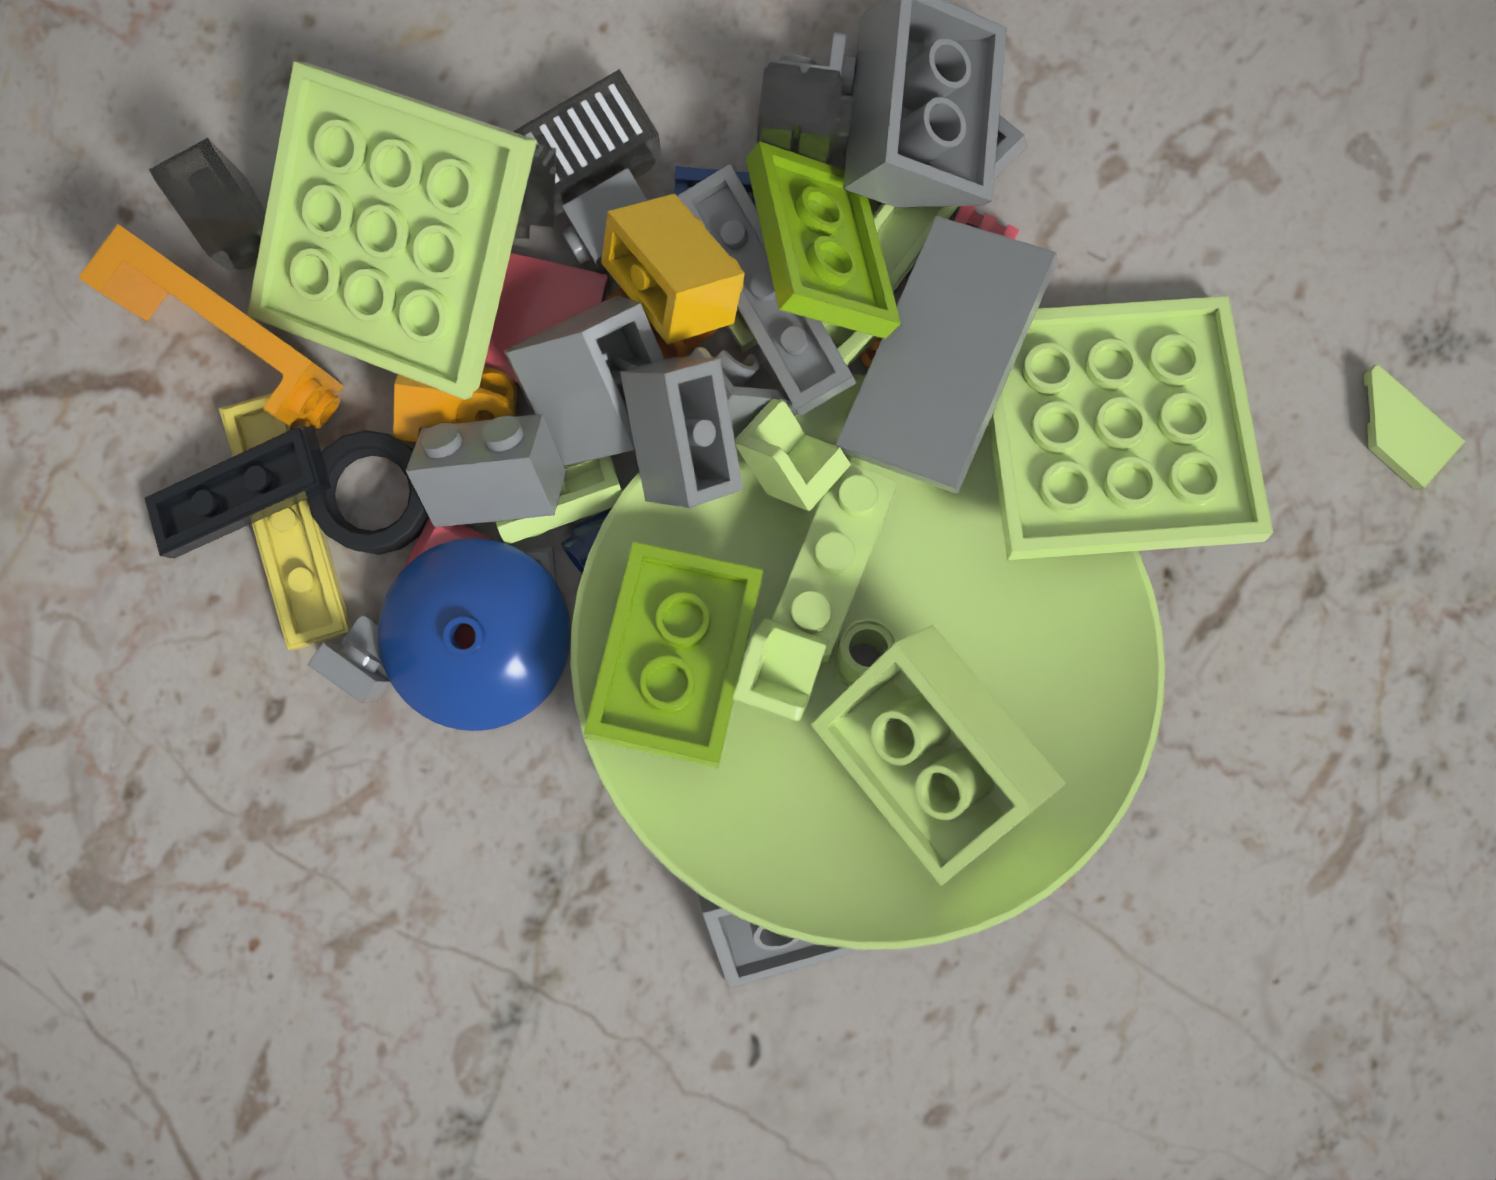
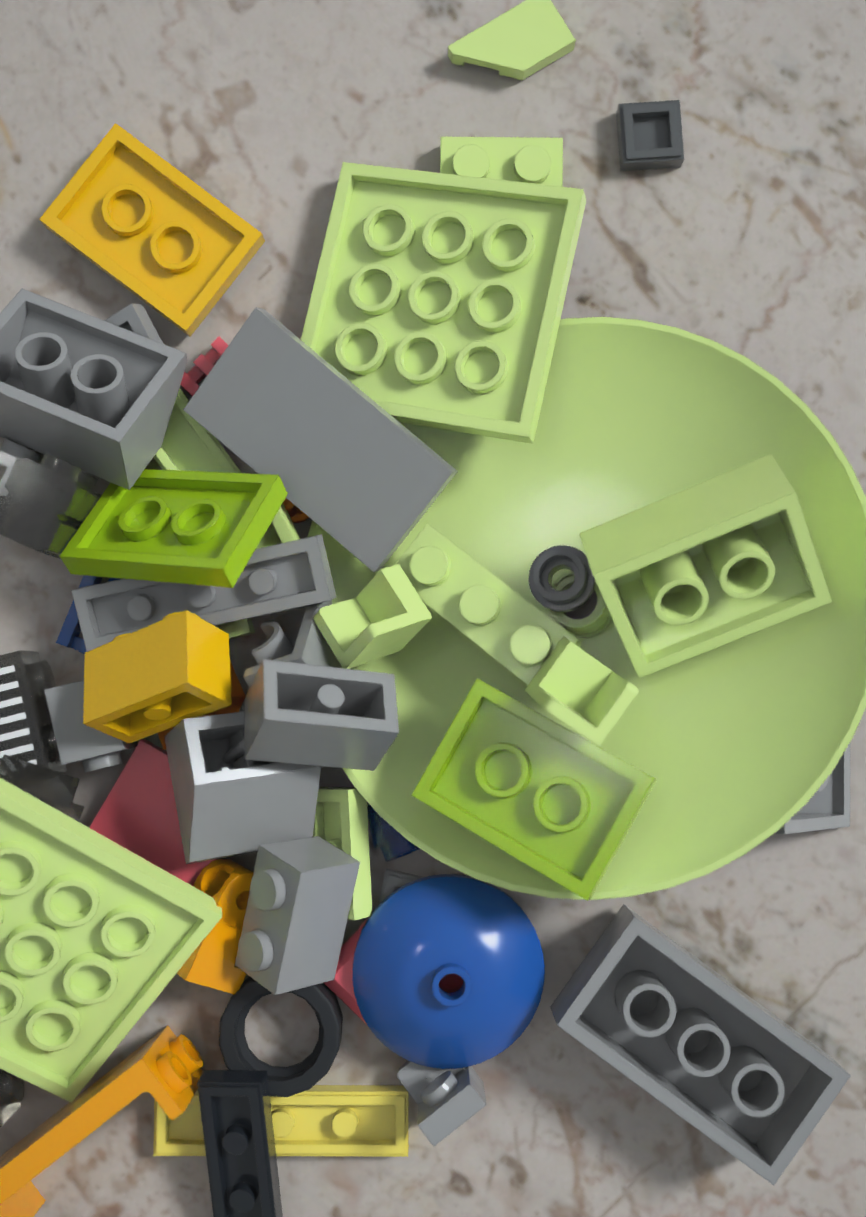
camera: 70 degrees left, 0 degrees up
none -> yellow plate [39,123,265,337]
none -> yellowish green plate [440,136,563,187]
none -> dark grey plate [529,545,596,612]
none -> light grey brick [550,904,851,1186]
none -> dark grey tile [616,100,684,171]

